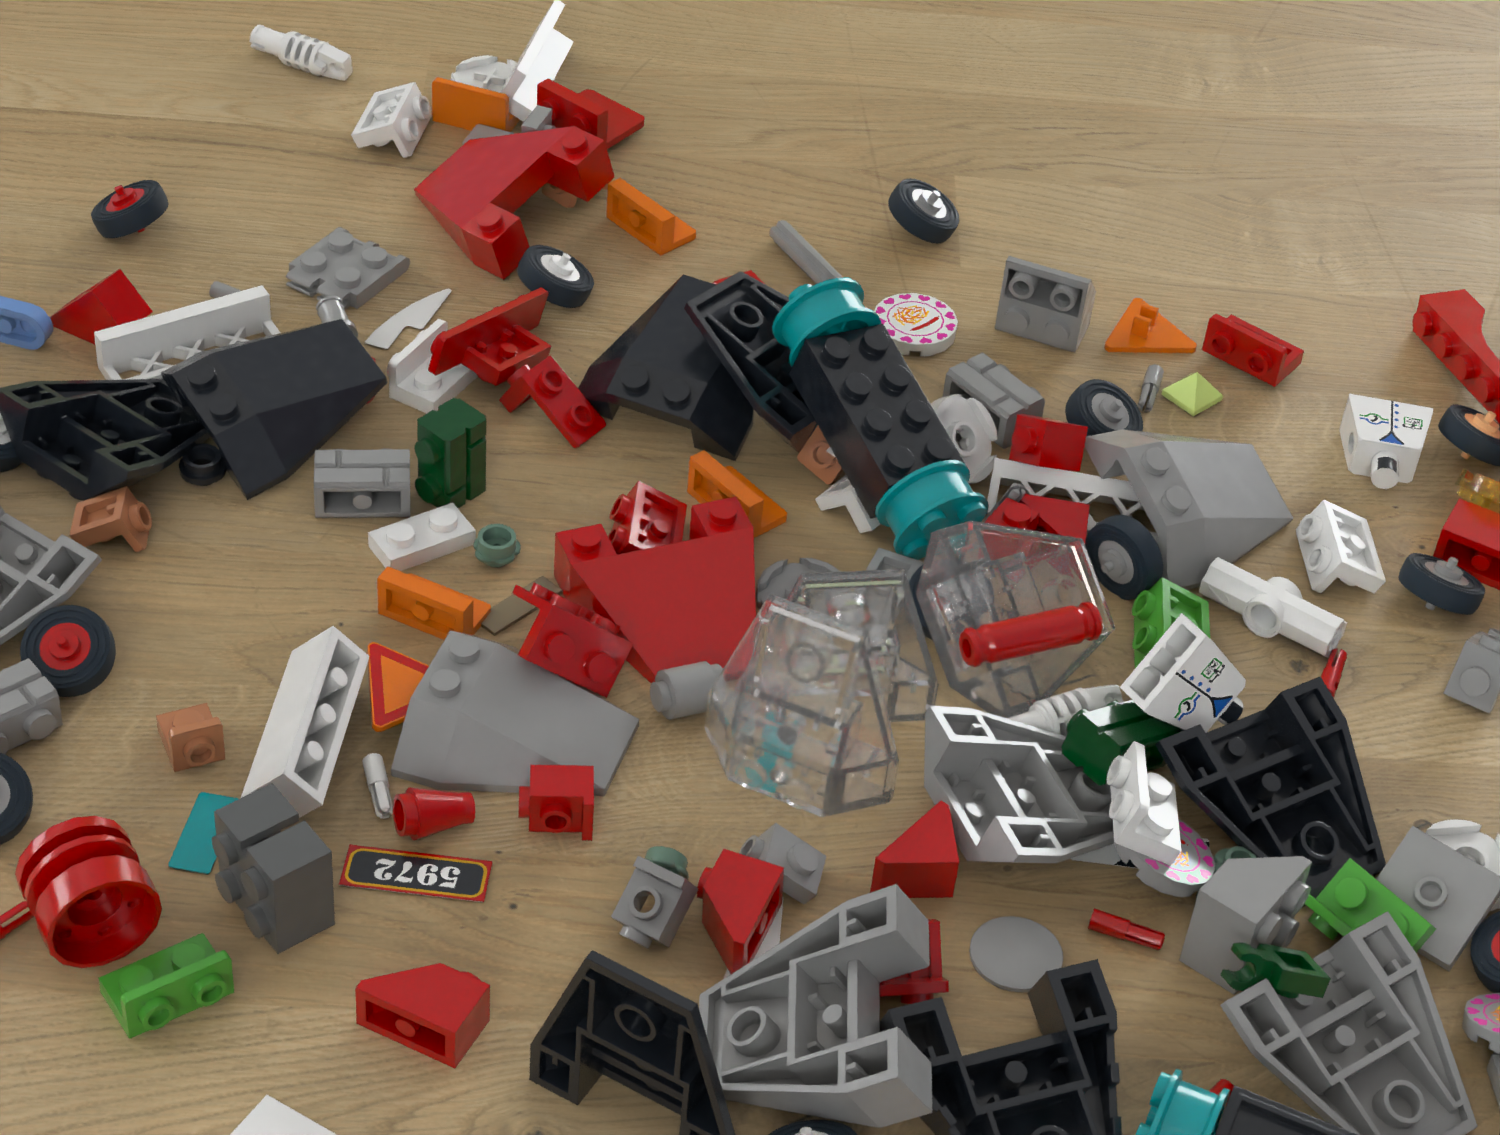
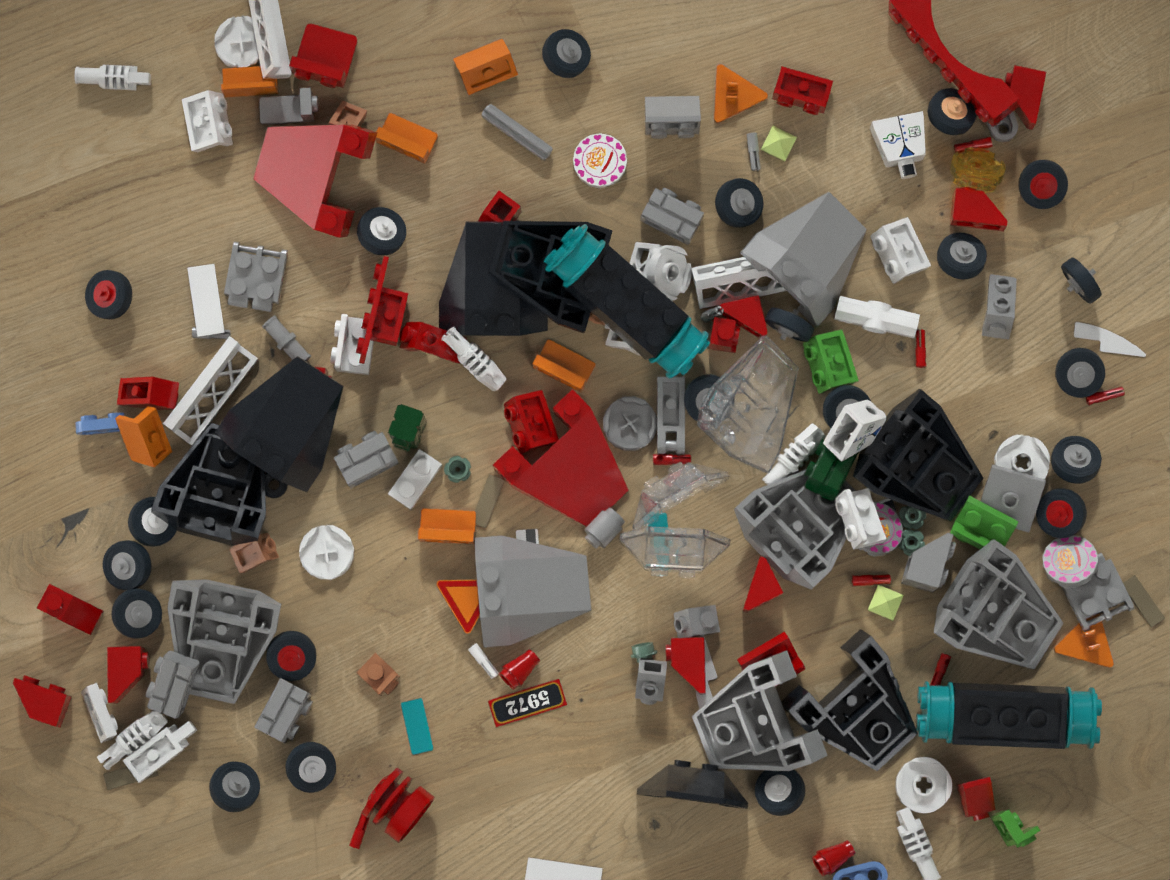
camera: 15 degrees left, 40 degrees up
bright green bracket [98,933,234,1039] -> none
dark grey piece [212,783,335,954] -> none
white brick [241,626,370,818] -> none
red slope [355,963,490,1068] -> none
white sticker [365,289,451,349] -> none
red bracket [512,583,633,698] -> none
red brick [518,765,594,841] -> none
red axle [959,602,1103,667] -> none
light grey piece [969,916,1063,992] -> none
red slope [1009,414,1088,472] -> none
dark green plate [1221,942,1331,999] -> none
none -> orange panel [115,406,173,468]
none -> white sticker [187,264,225,337]
none -> white tile [299,525,354,580]
none -> white hinge [442,327,506,391]
none -> orange panel [453,39,518,95]
none -> yellowish green slope [868,585,904,621]

